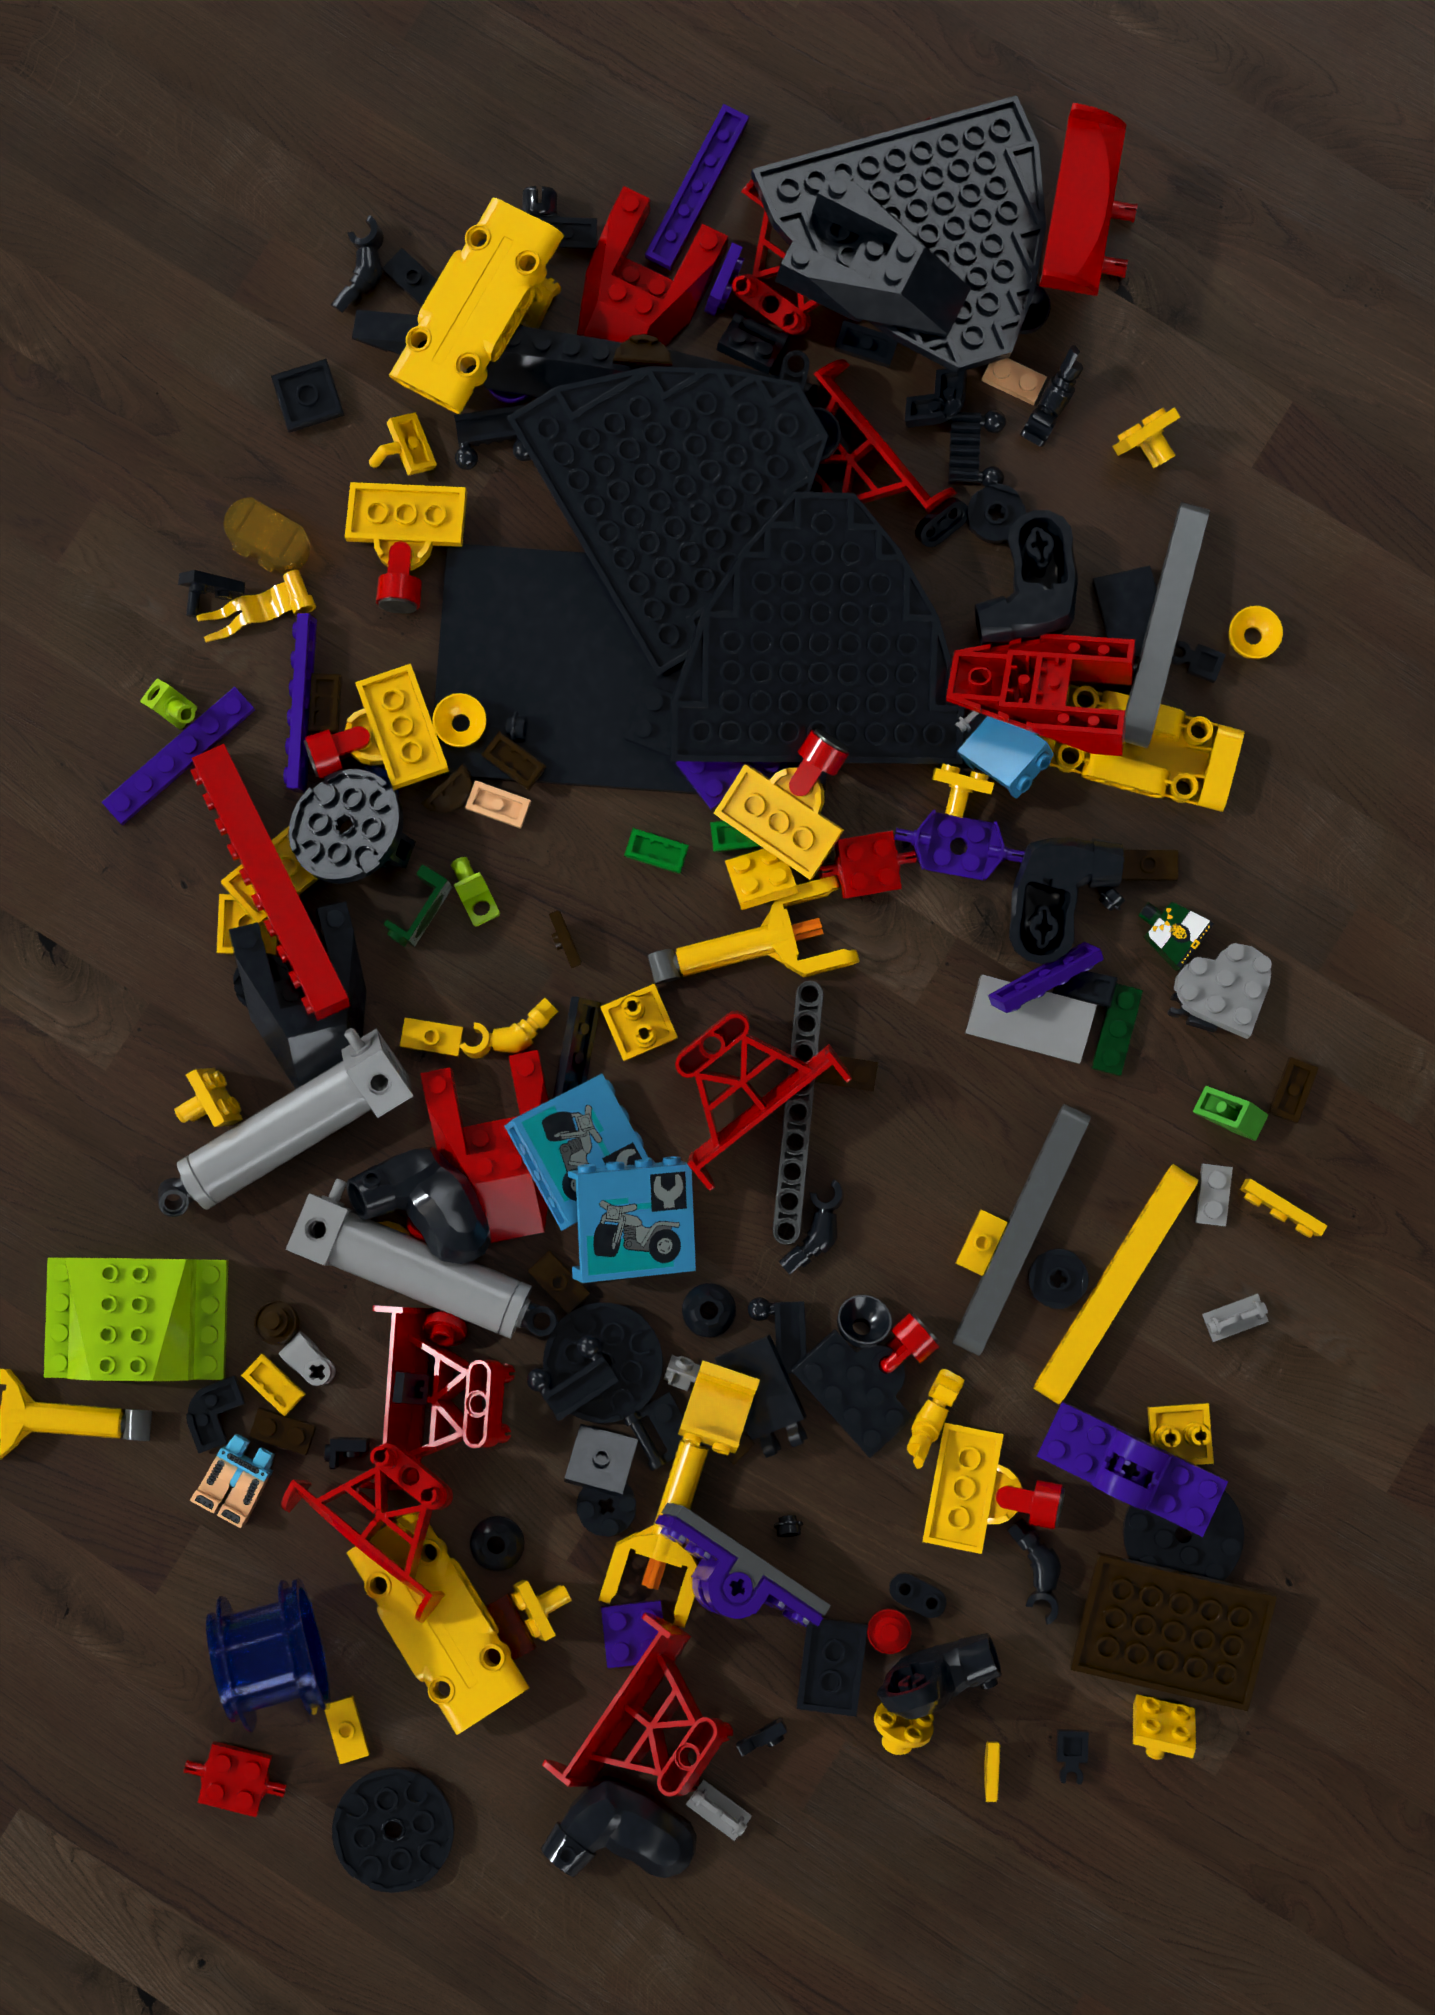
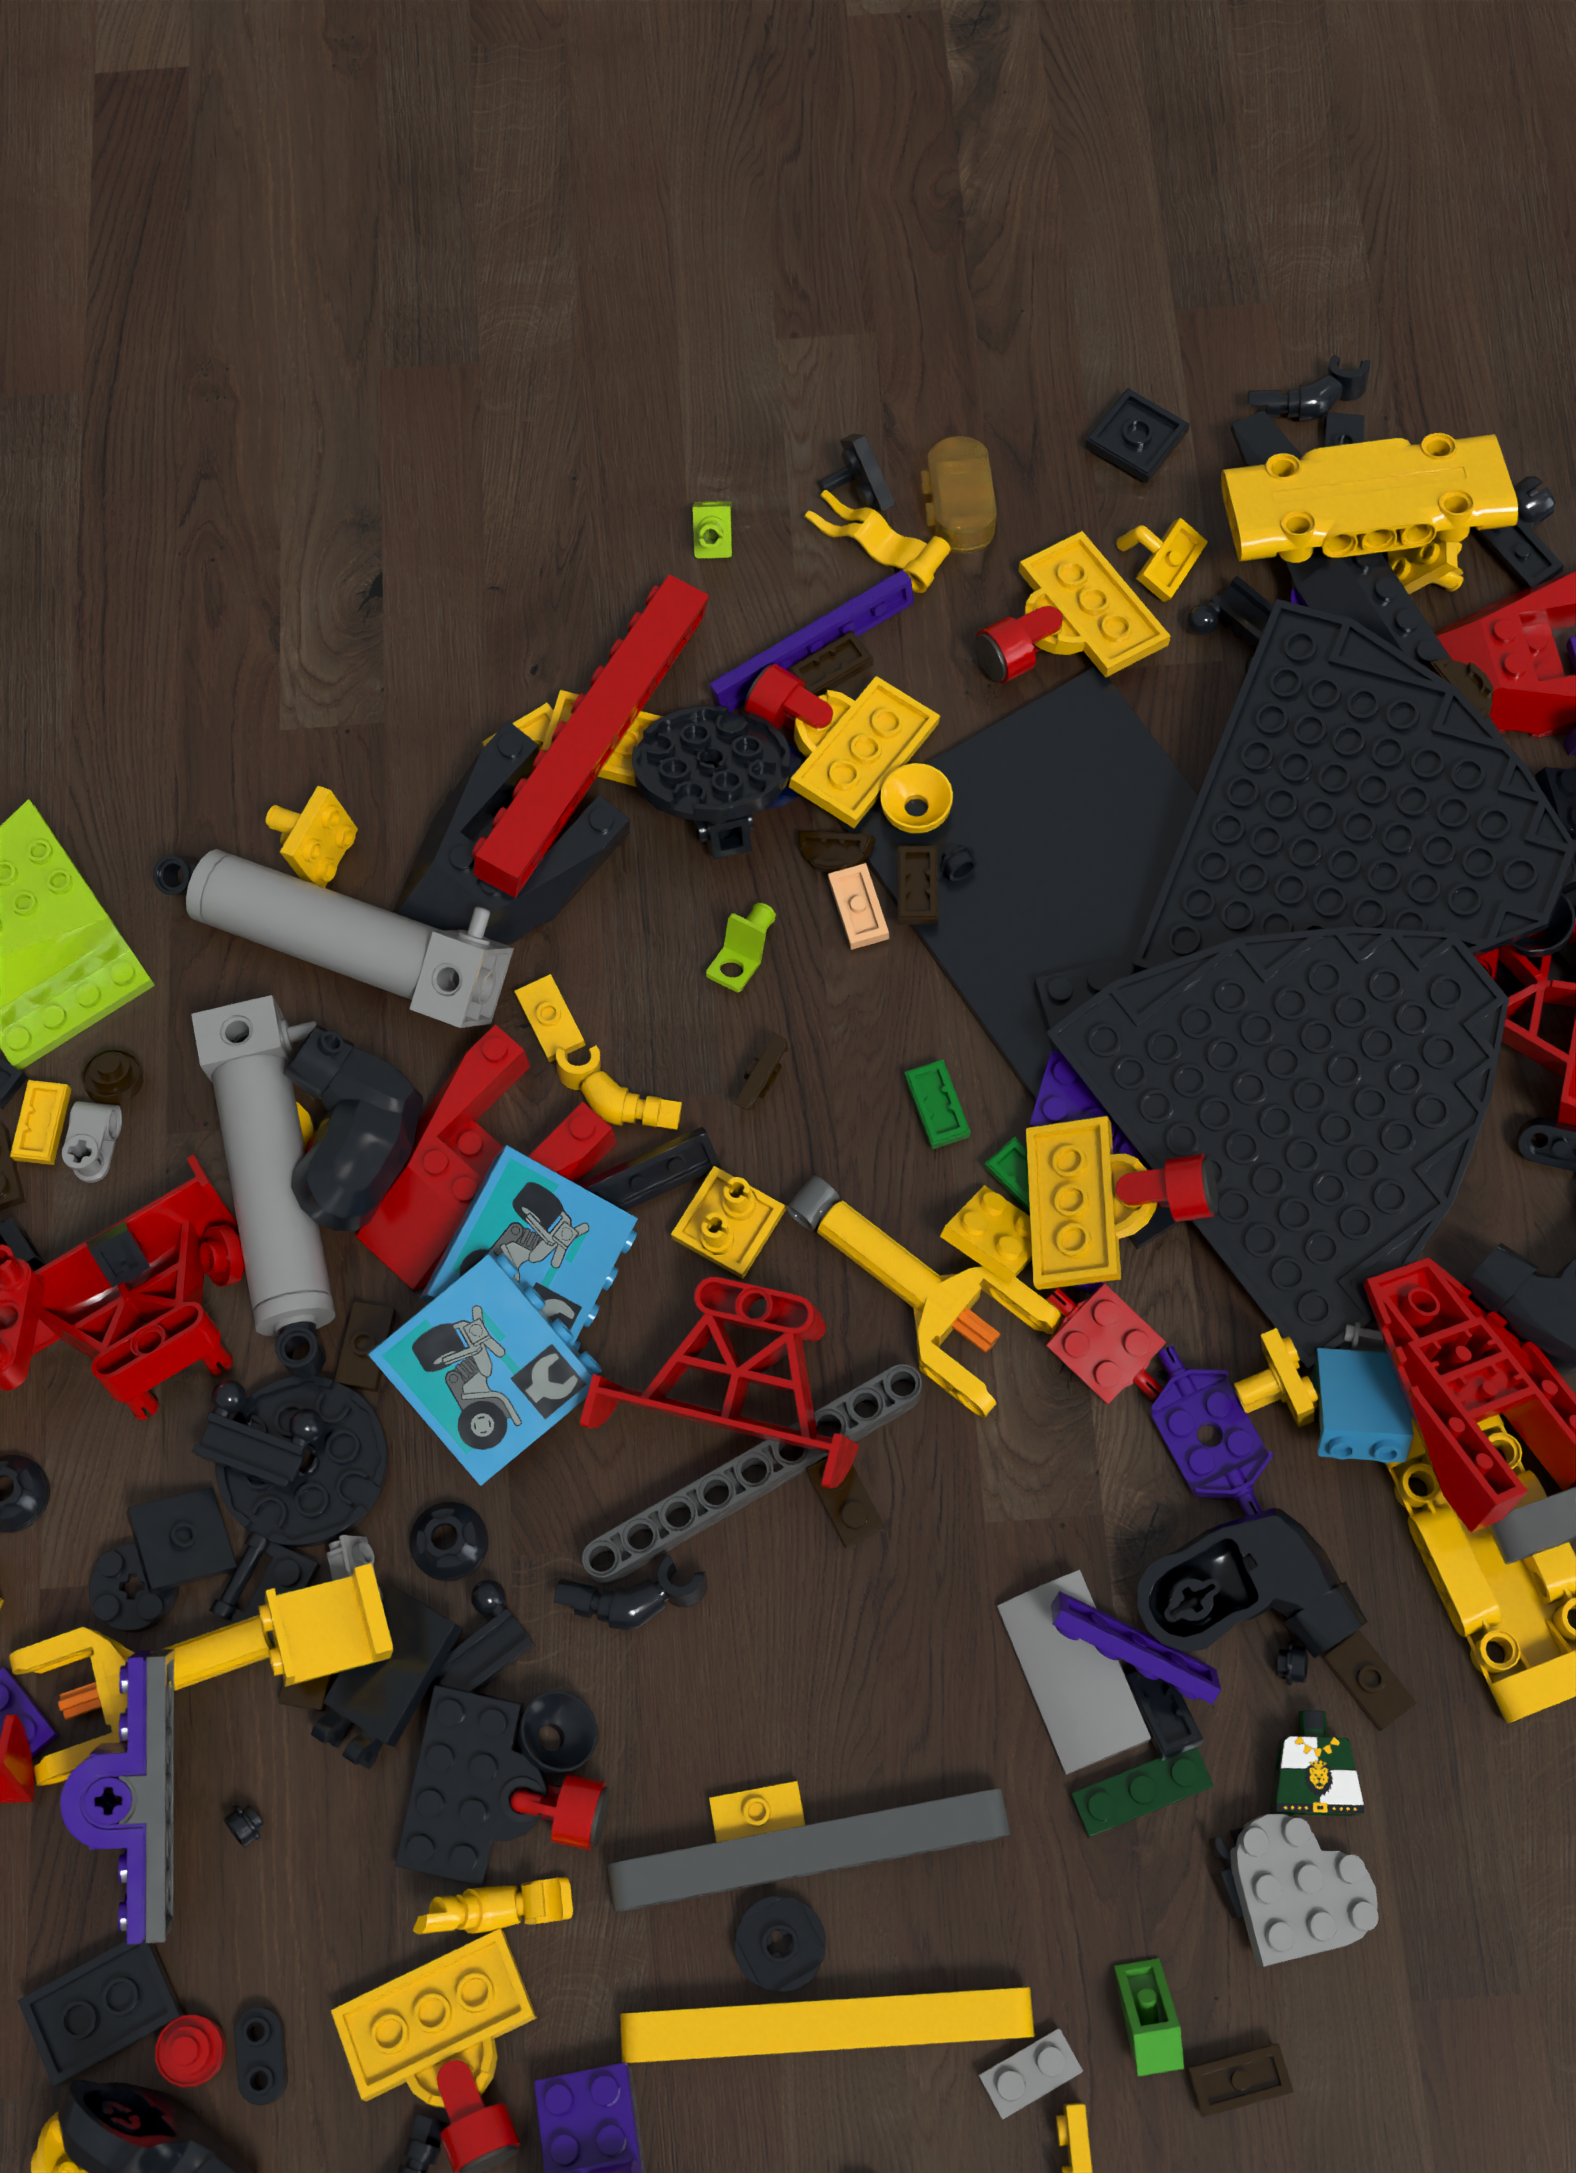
camera: 60 degrees right, 15 degrees down
dark purple plate [102,686,255,825] -> none
dark green panel [384,864,453,947] -> none

